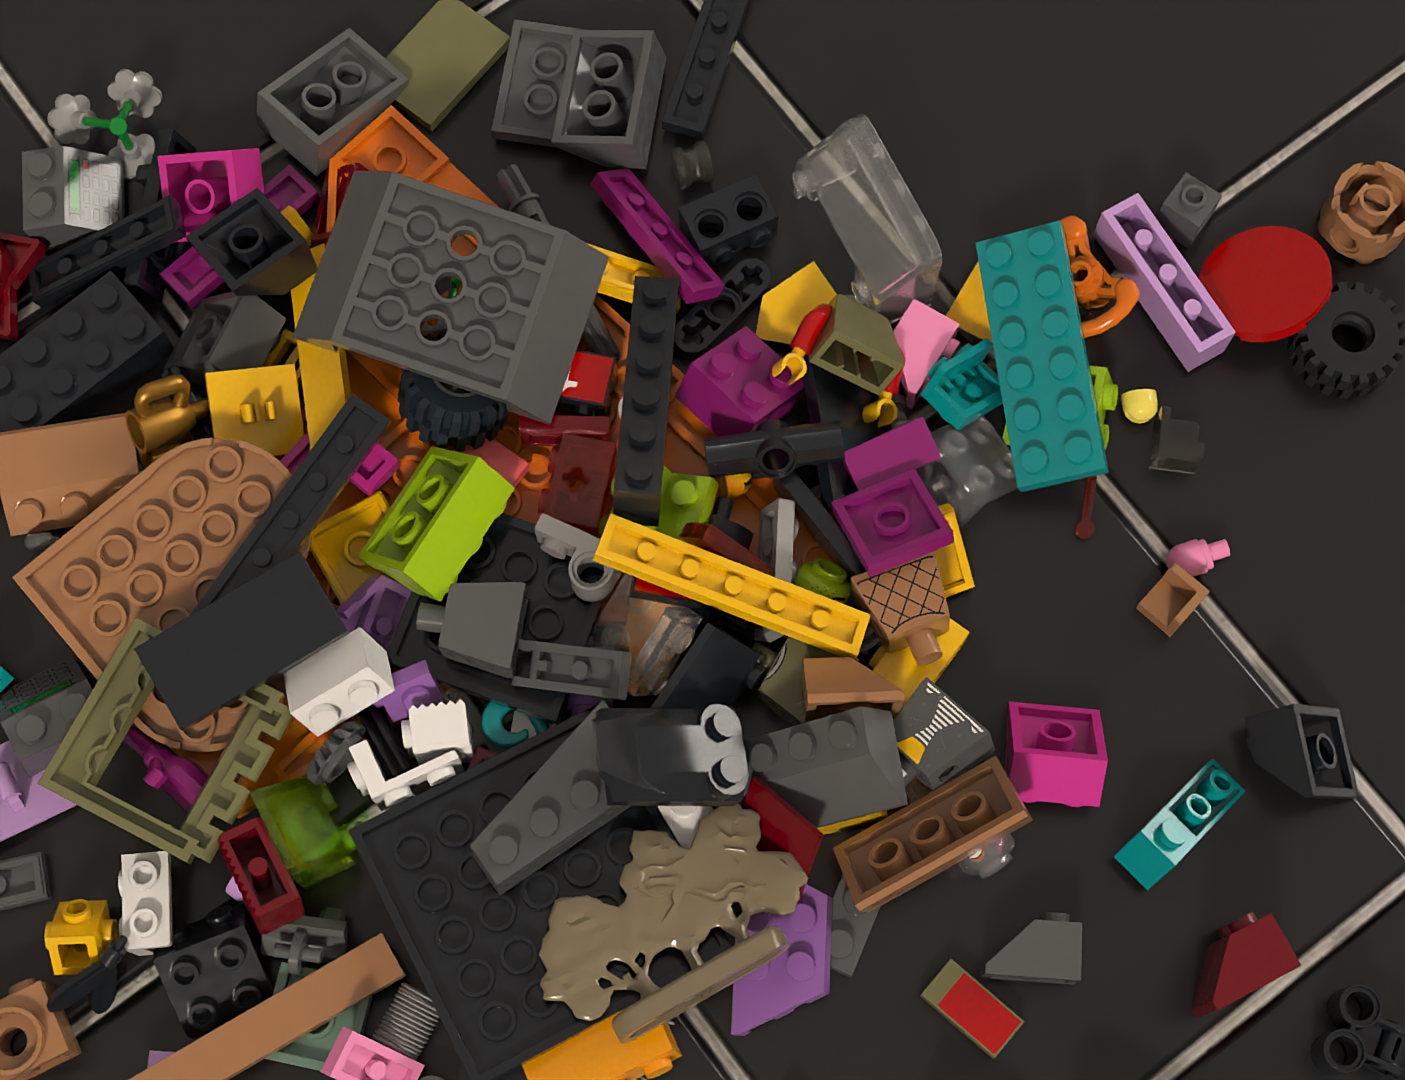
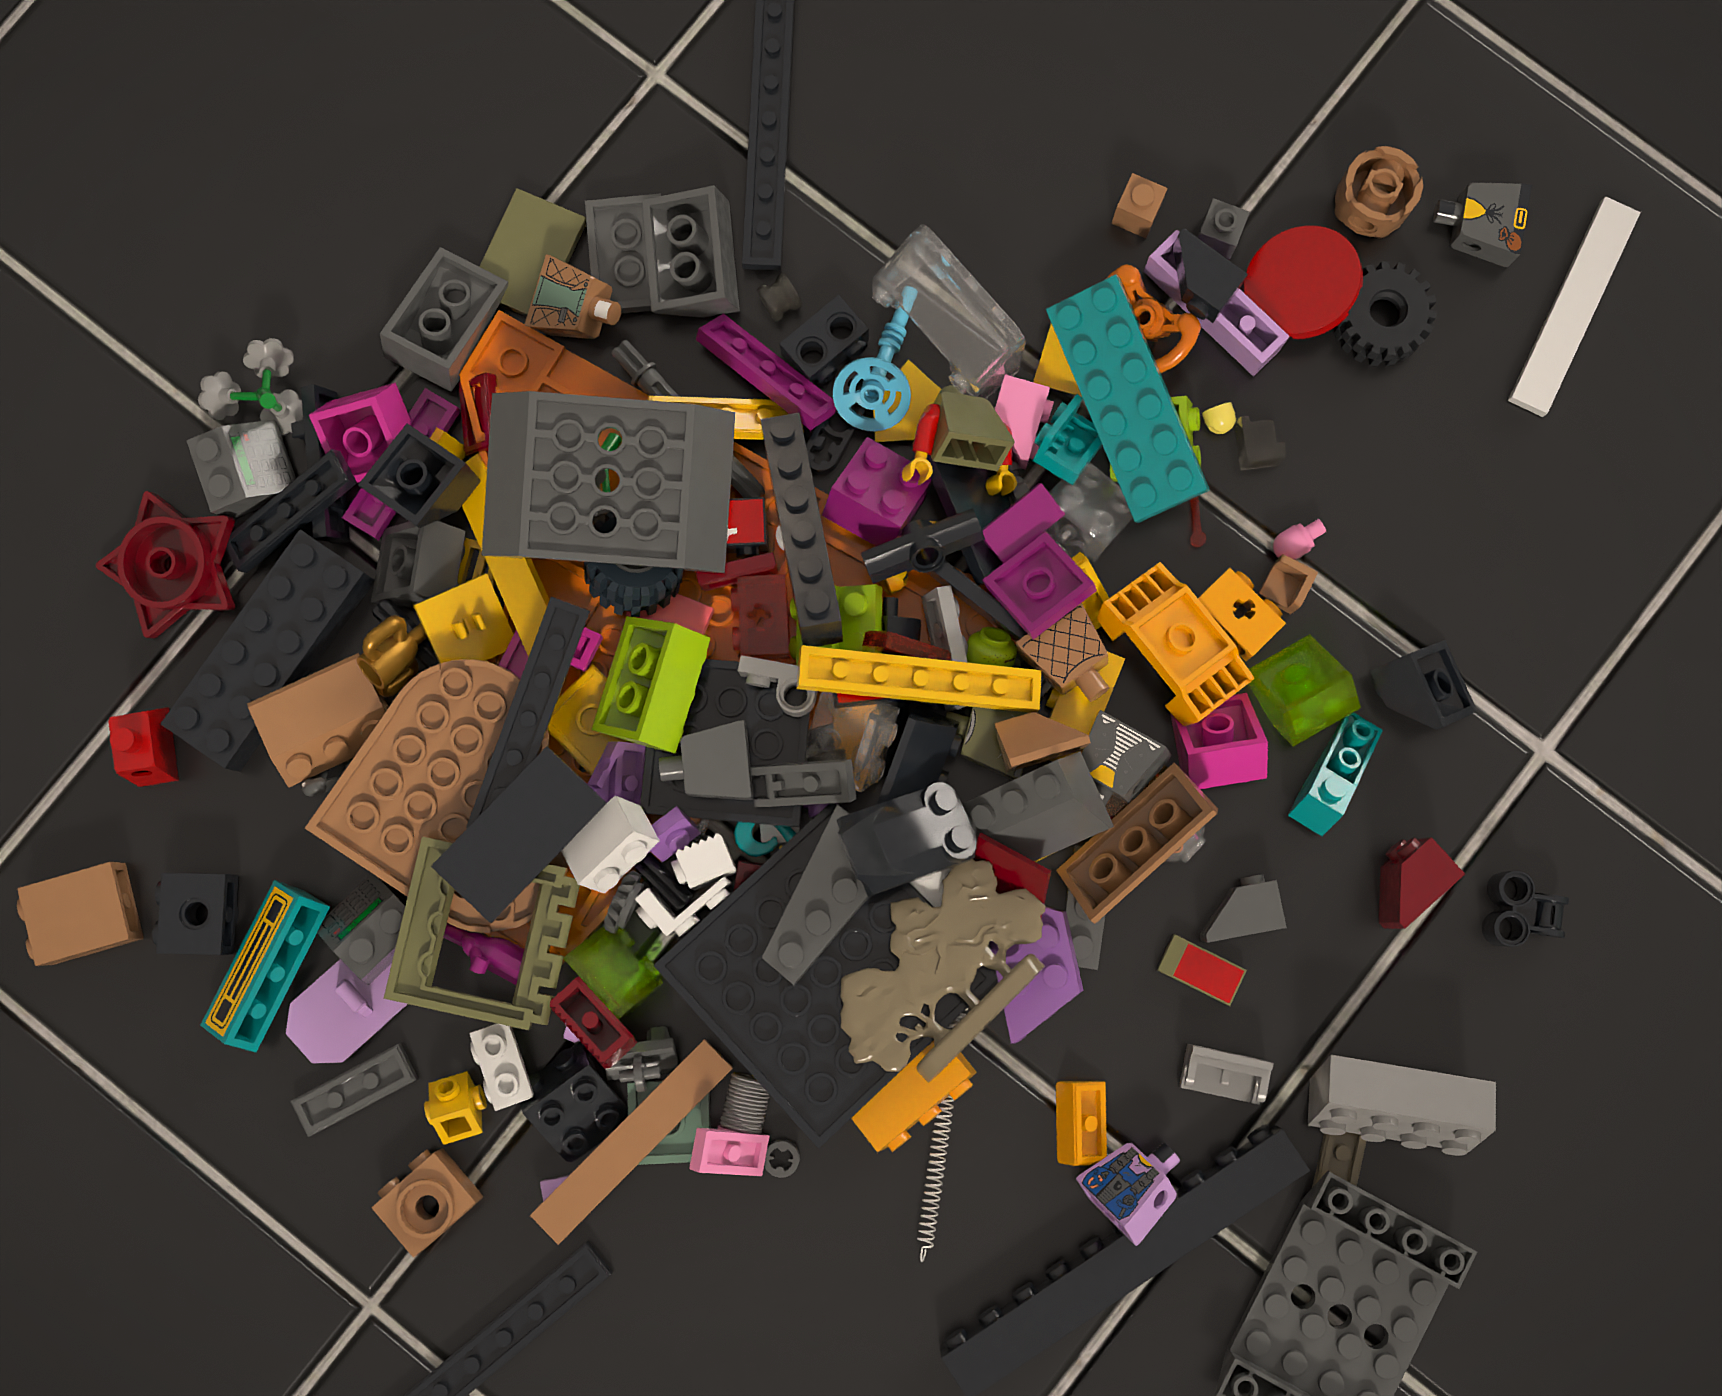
camera: 10 degrees left, 10 degrees up
black piece [46,935,128,1014] -> none
none -> medium nougat torso [525,254,621,339]
none -> medium azure dish [833,285,919,431]
none -> light orange plate [1097,562,1255,726]
none -> medium nougat brick [1111,173,1168,238]
none -> black slope [1173,228,1248,323]
none -> light orange brick [1198,568,1286,661]
none -> clear neon green slope [1249,634,1361,747]

